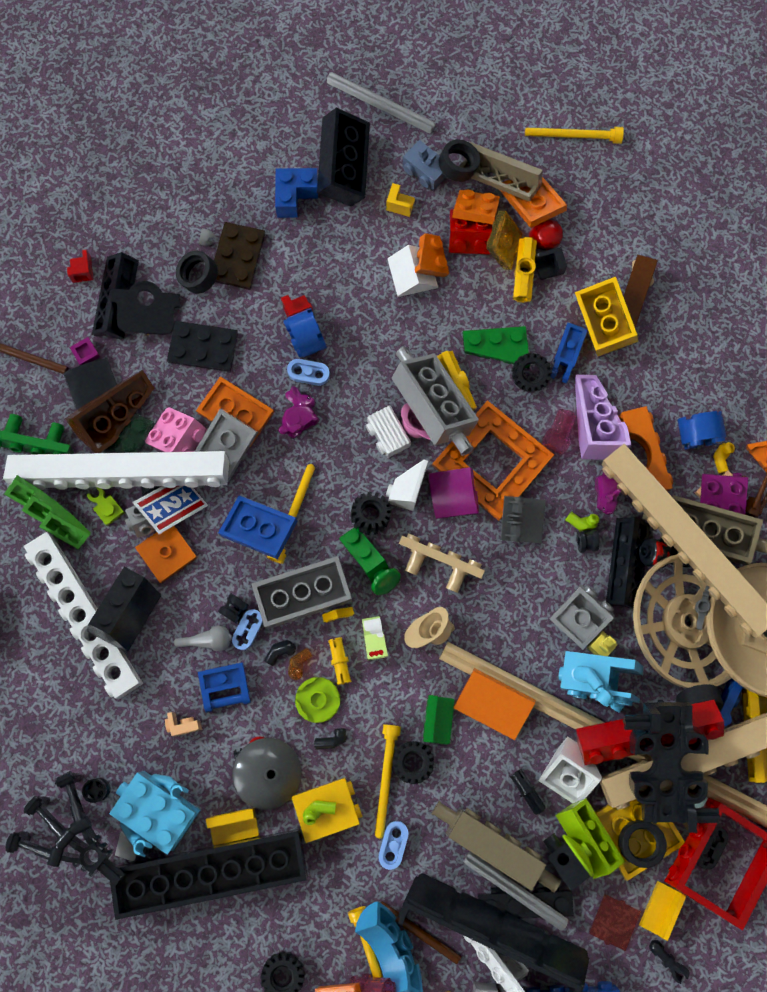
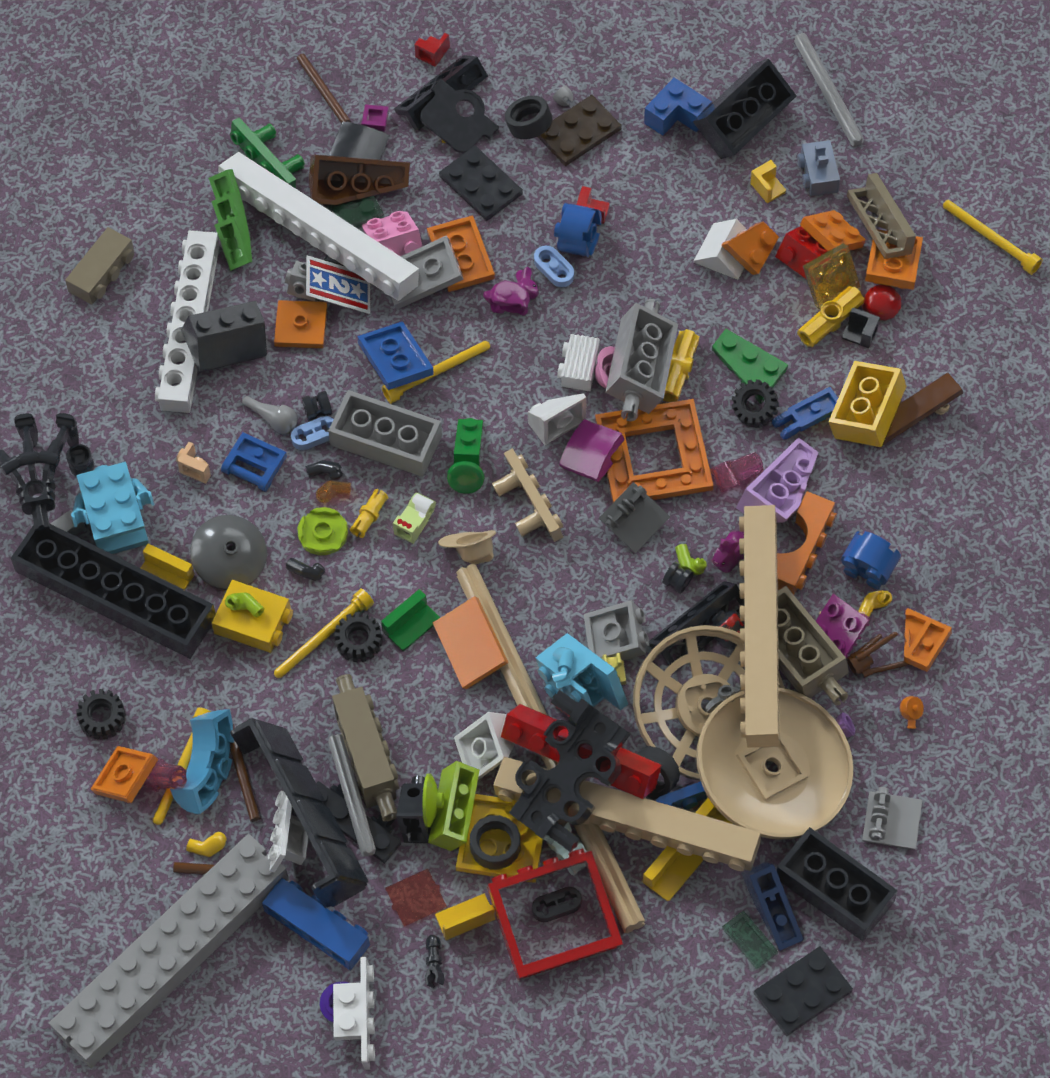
camera: 45 degrees right, 15 degrees down
lime plate [87,487,125,527] -> none
yellow tile [322,607,354,623] -> none
black tyre [350,492,392,535] -> none
light blue plate [378,821,408,870] -> none
black tyre [439,139,480,182] -> none
black axle [509,768,546,815] -> none

